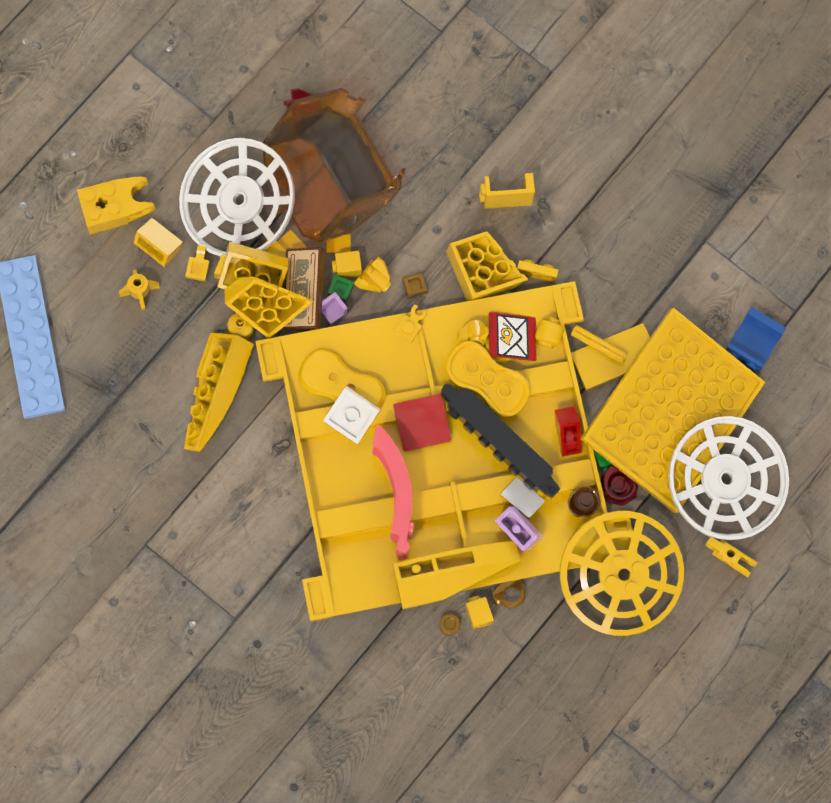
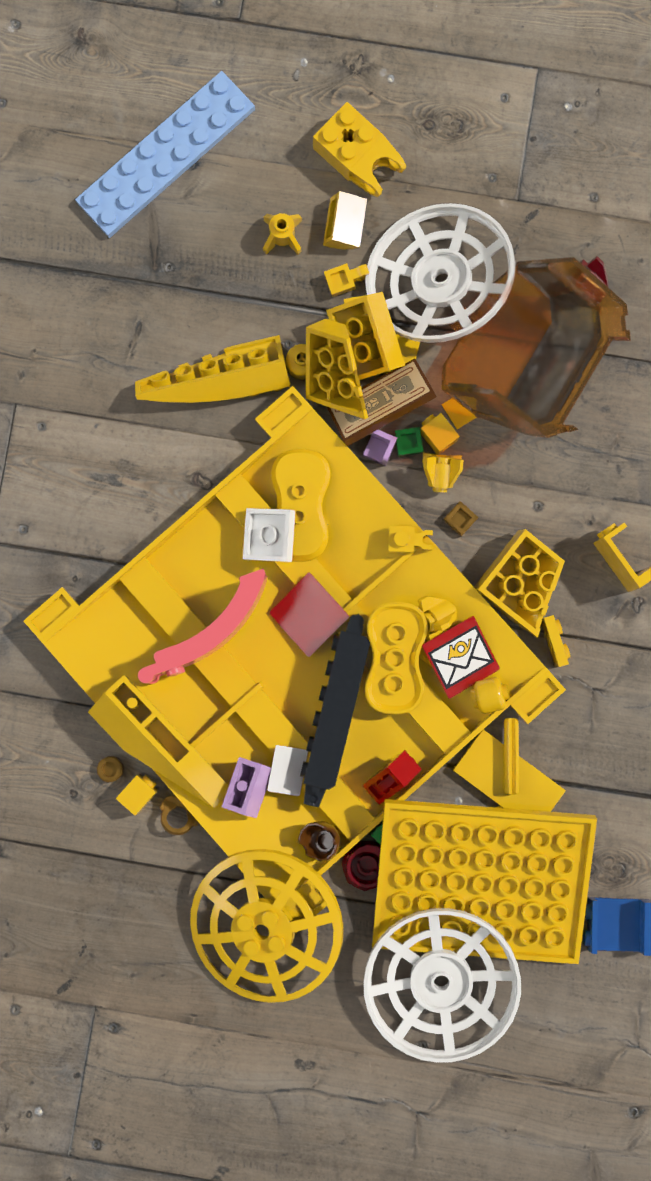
camera: 65 degrees right, 10 degrees up
yellow sticker [277,230,307,250] -> none
yellow hinge [705,537,758,578] -> none

